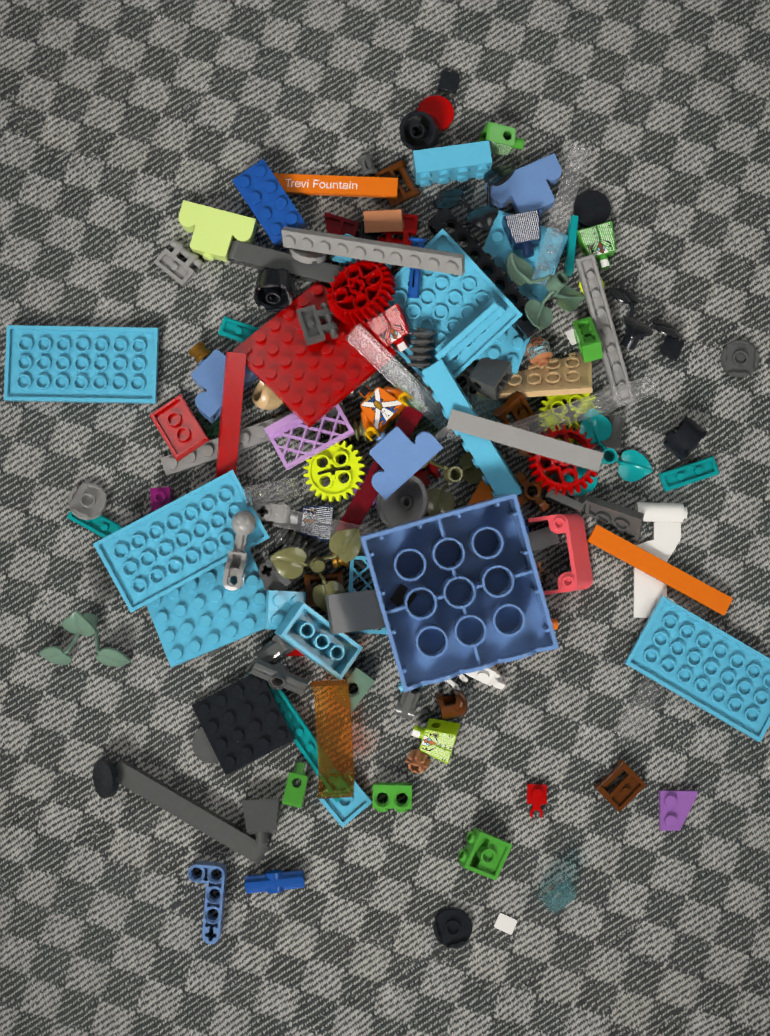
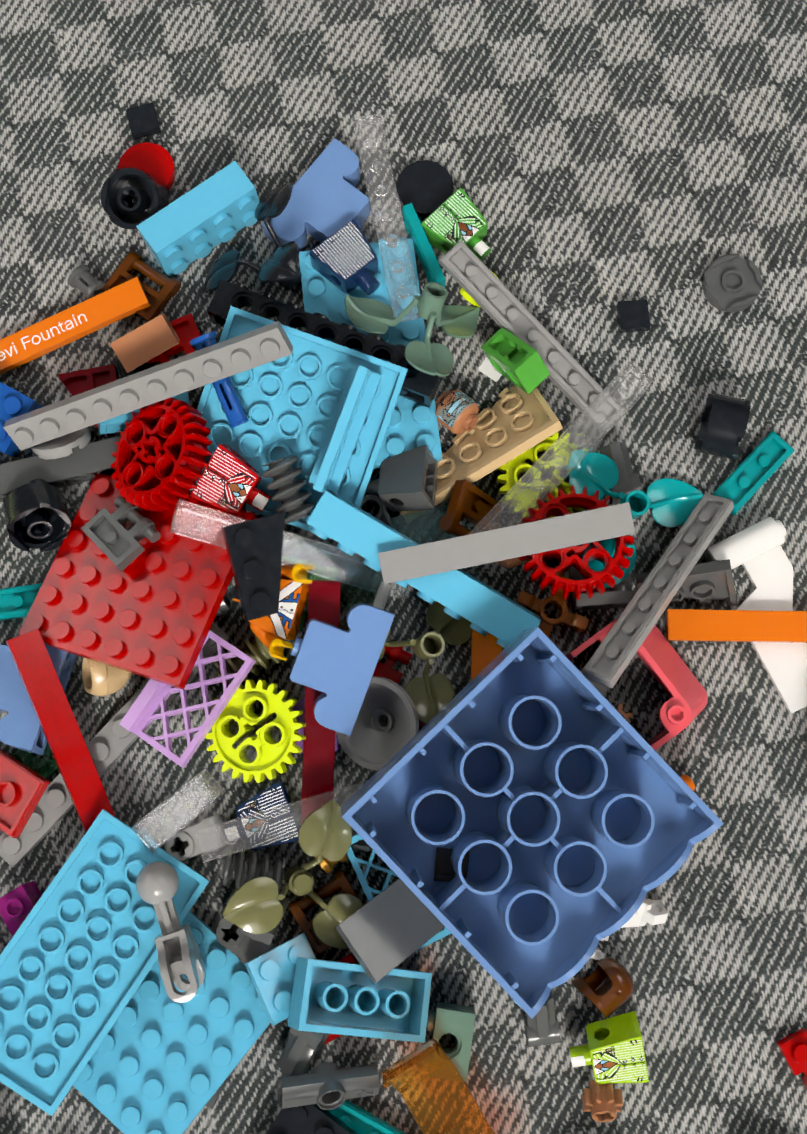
camera: 30 degrees left, 5 degrees down
bright green torso [479,122,524,155] -> none
black plant [606,287,682,350] -> none
none -> black wing [221,512,285,621]
none -> light grey tile [582,493,734,688]

